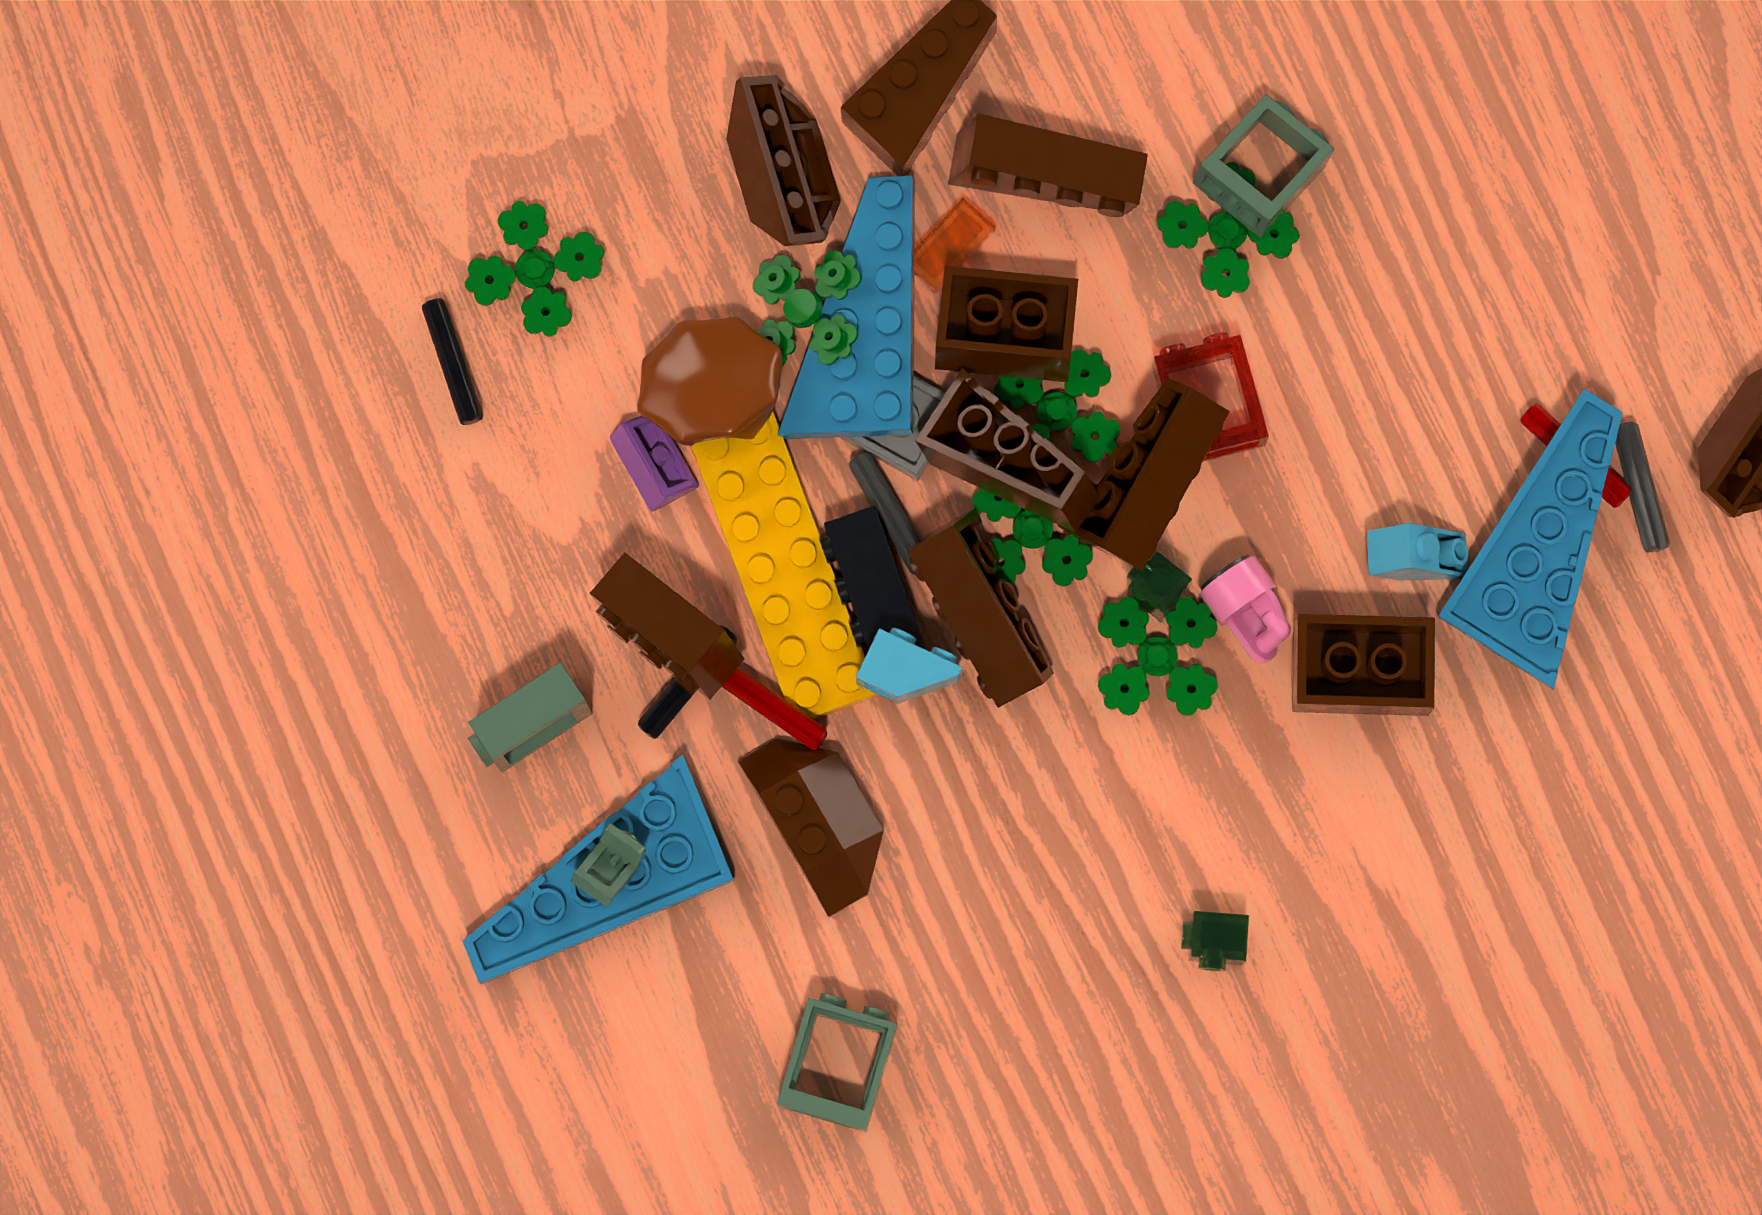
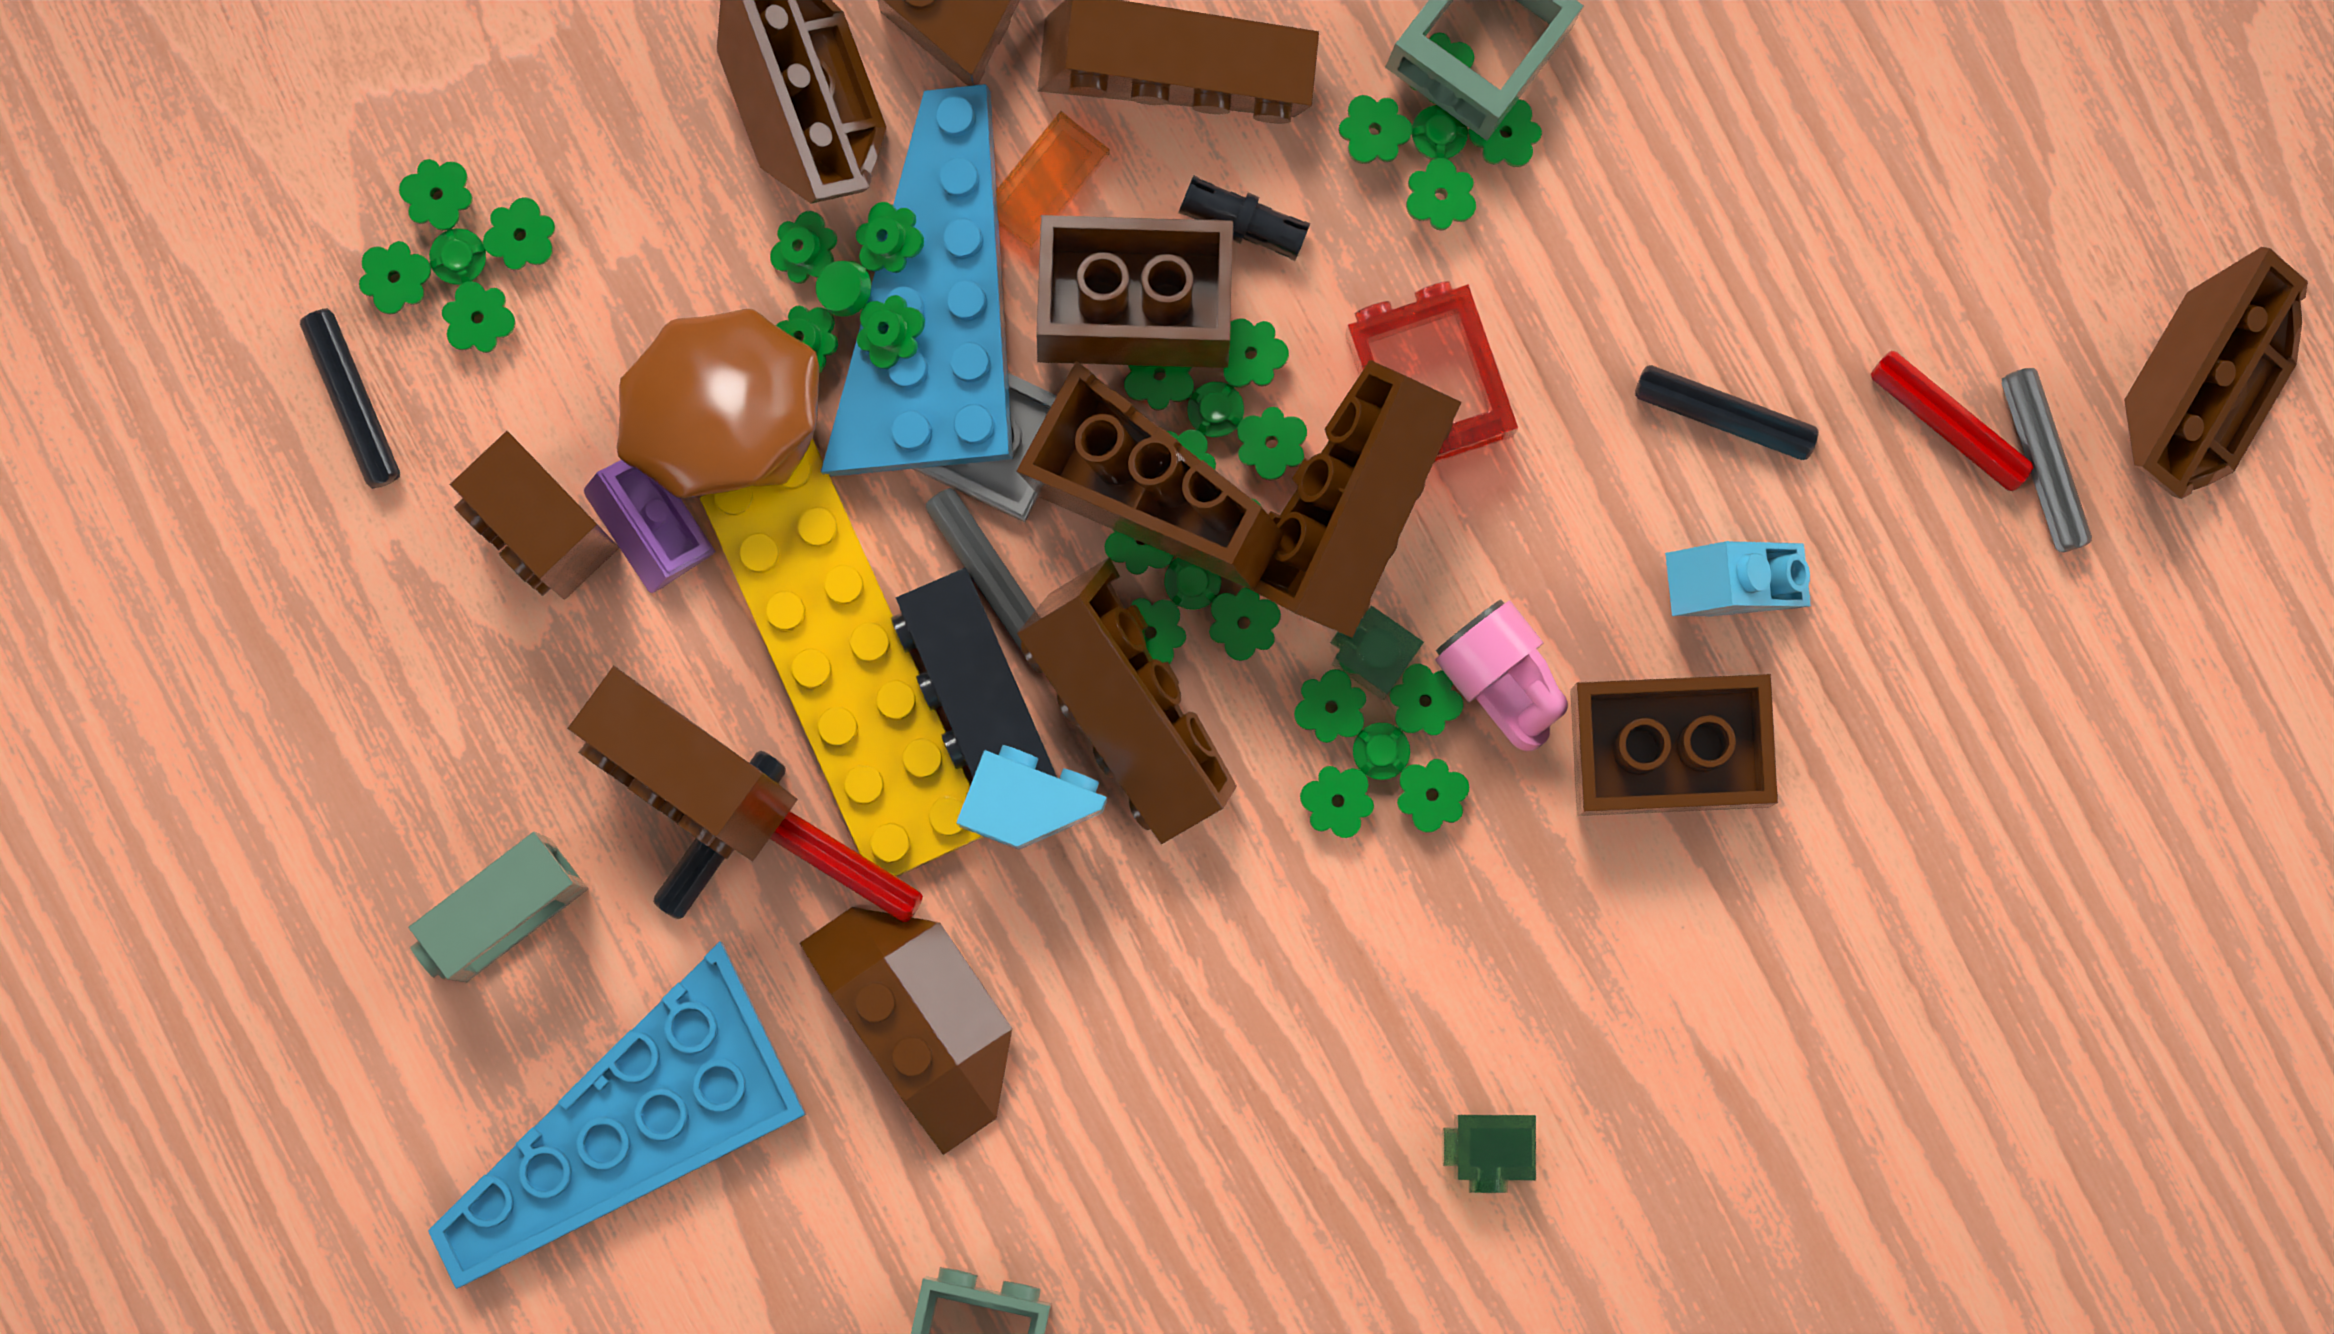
camera: 10 degrees left, 5 degrees up
sand green bracket [571,824,647,907] -> none
dark azure wing [1438,389,1623,690] -> none
none -> reddish brown brick [449,431,620,600]
none -> black pin [1178,175,1310,261]
none -> black axle [1635,365,1819,460]

